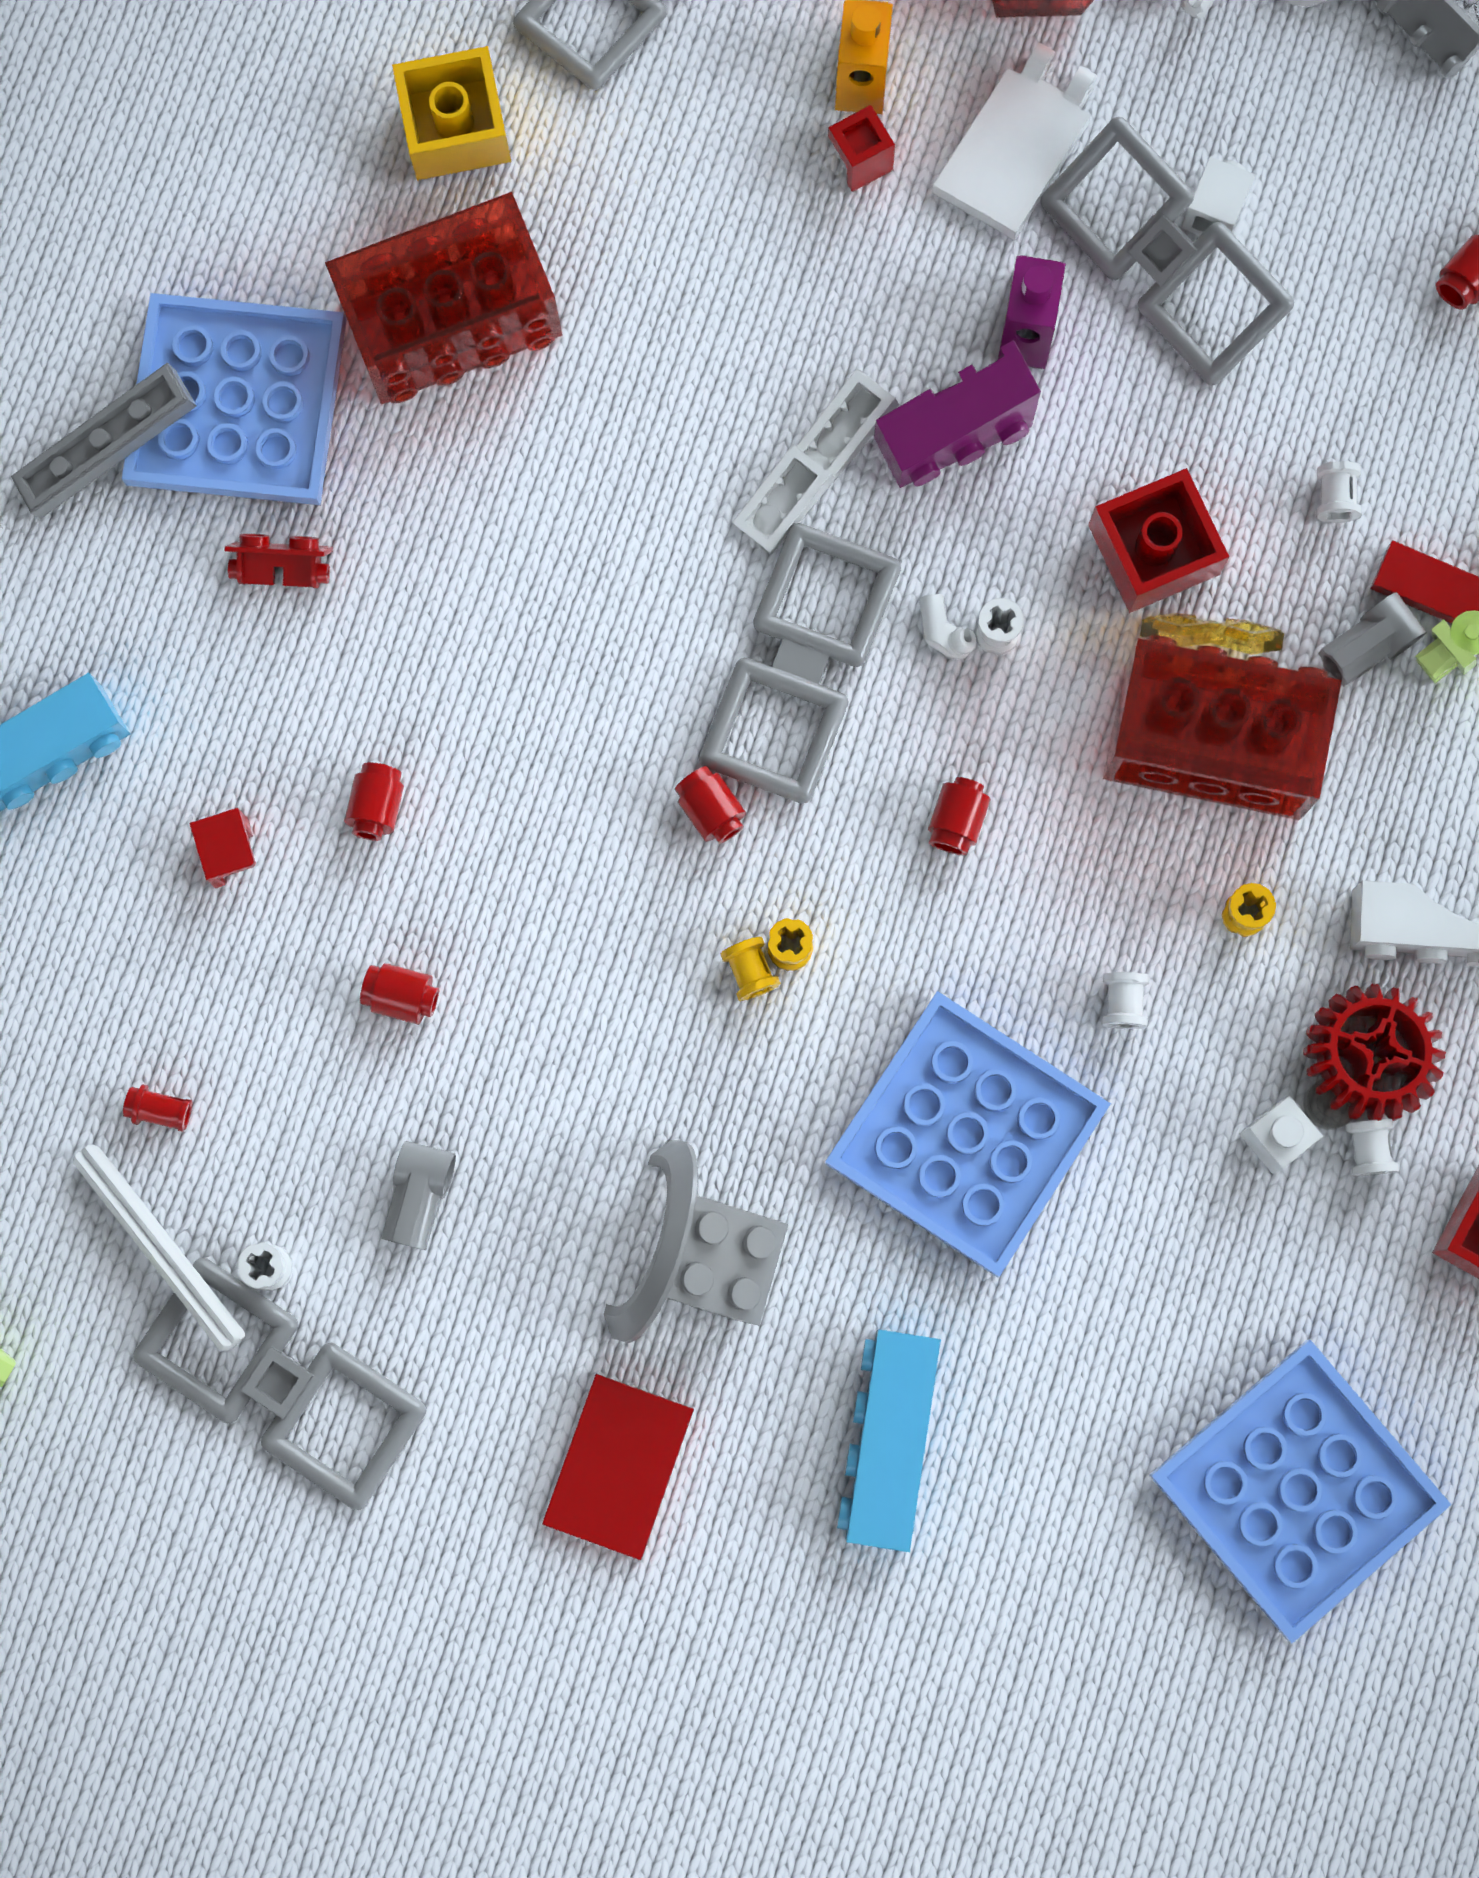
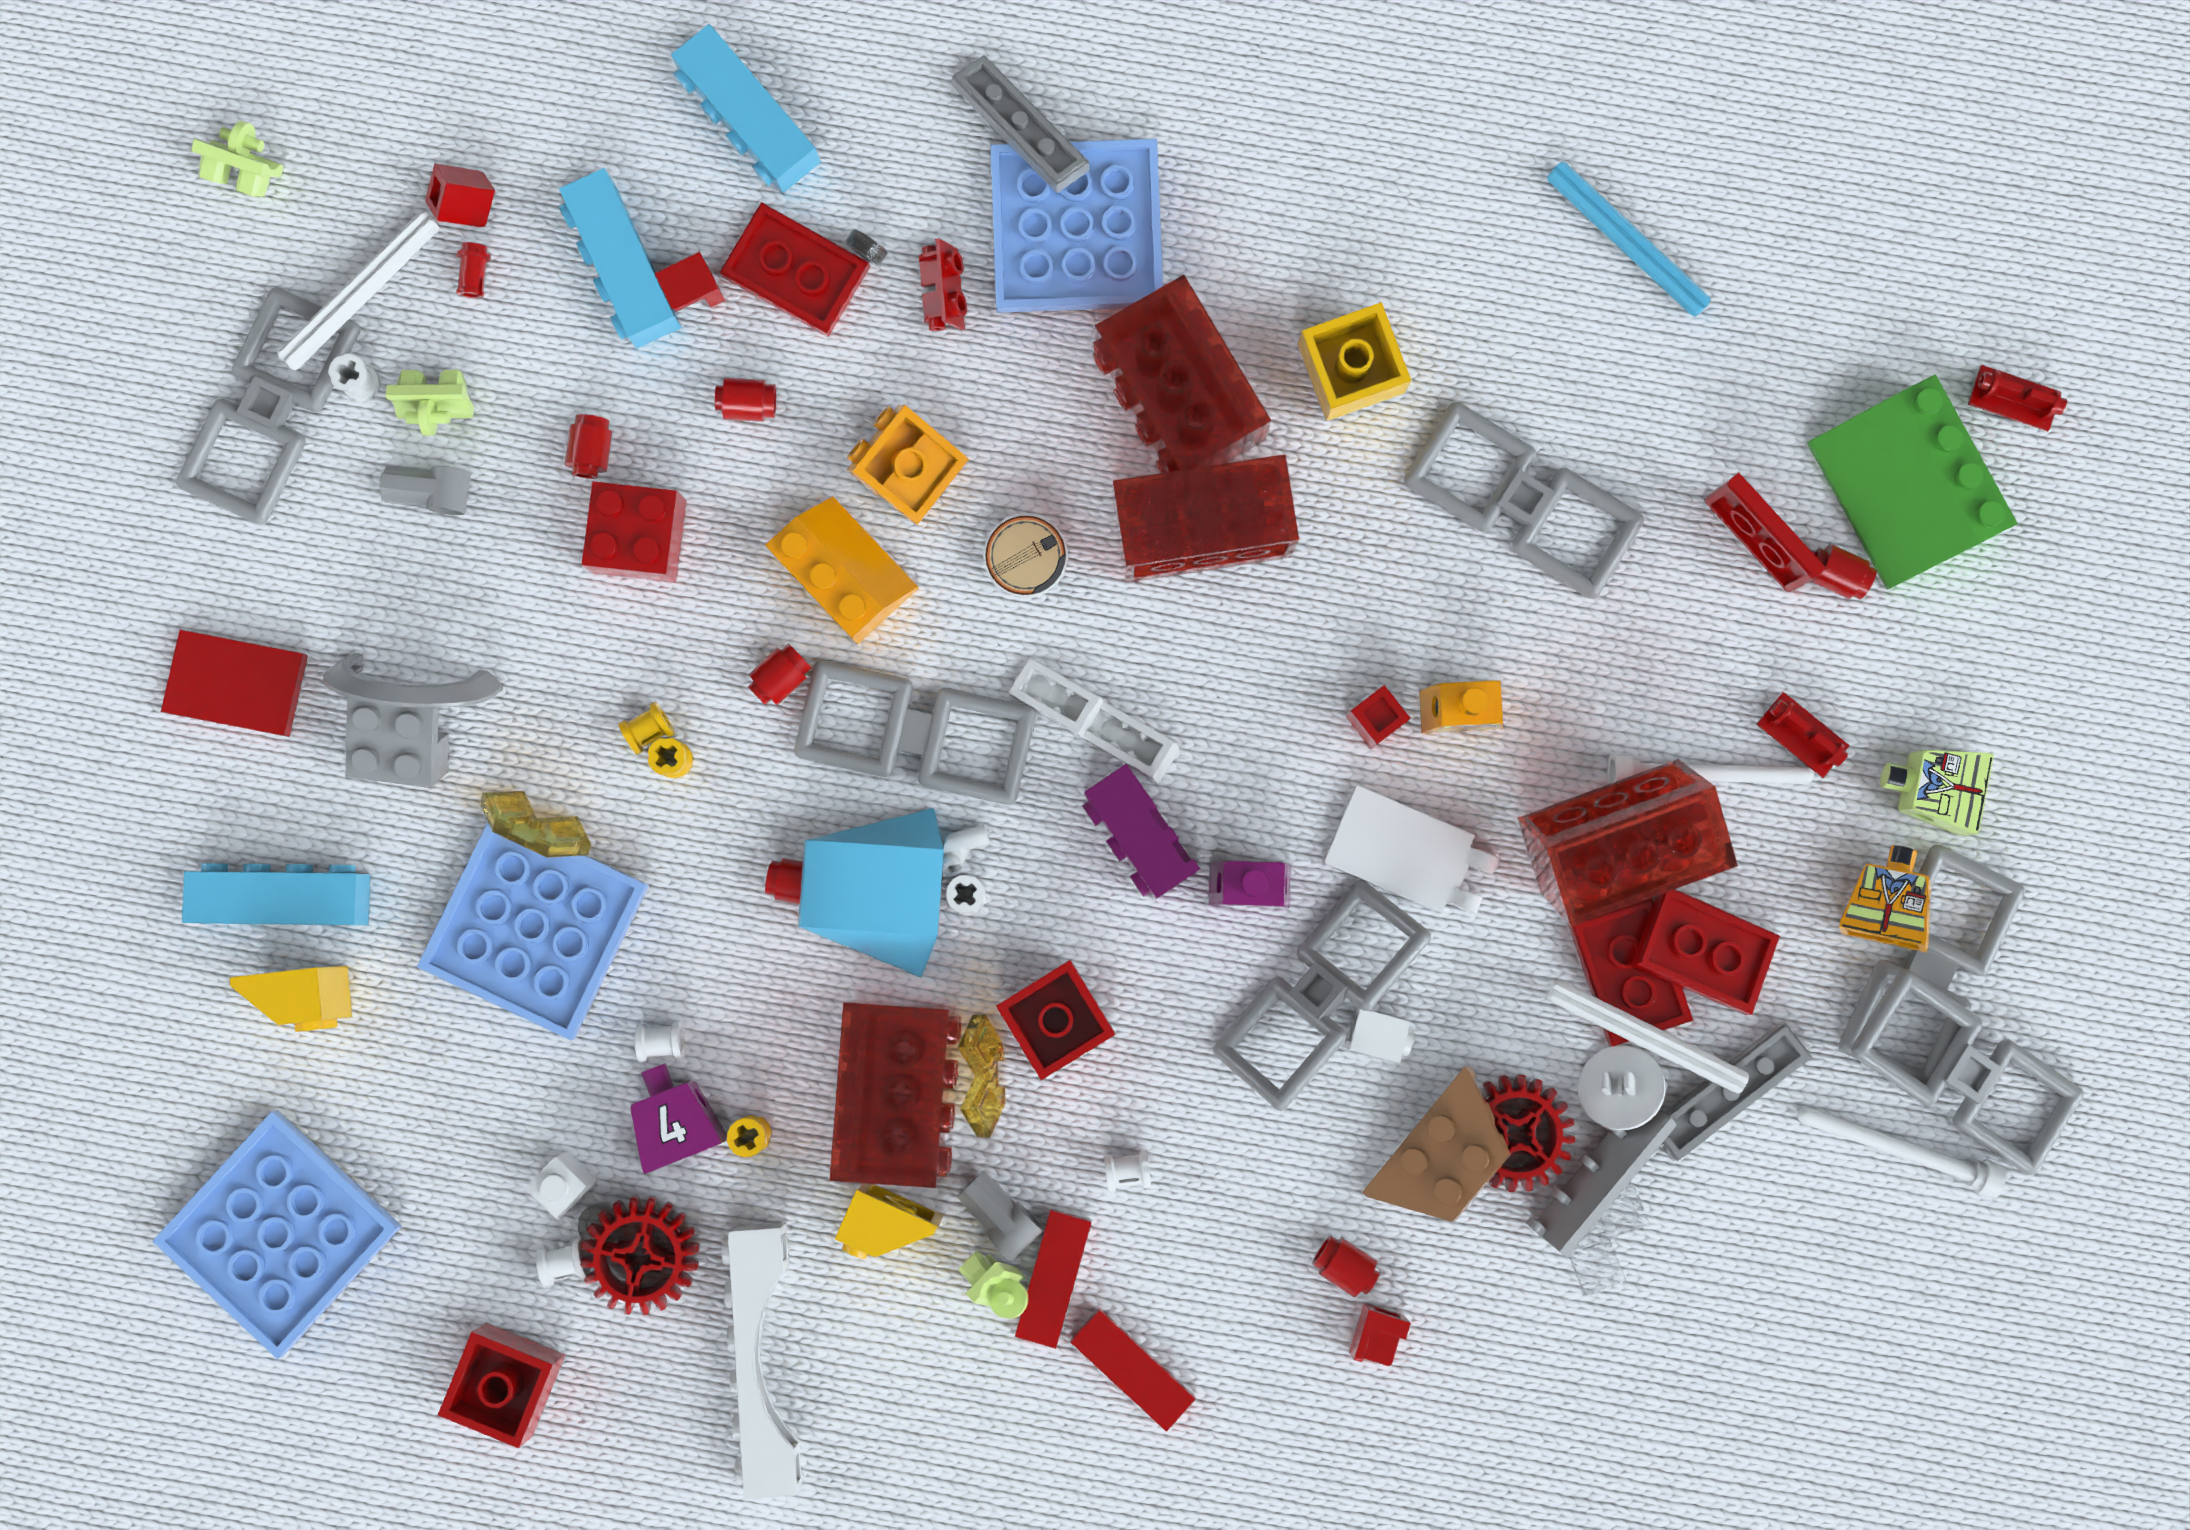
camera: 80 degrees right, 5 degrees up
none -> yellow slope [229,966,352,1032]
none -> yellowish green hips [385,369,474,436]
none -> red panel [425,163,495,227]
none -> clear yellow tile [480,791,591,858]
none -> medium azure brick [559,167,682,349]
none -> red brick [581,481,687,583]
none -> magenta torso [630,1063,727,1174]
none -> red tile [719,202,870,337]
none -> light orange slope [765,496,919,645]
none -> medium azure wedge [798,808,944,978]
none -> yellow slope [835,1180,944,1259]
none -> clear smoke tile [845,228,888,266]
none -> light orange plate [847,405,969,525]
none -> piece [983,514,1068,598]
none -> clear red brick [1112,454,1299,583]
none -> medium nougat wing [1362,1065,1511,1222]
none -> red gear [1483,1074,1575,1192]

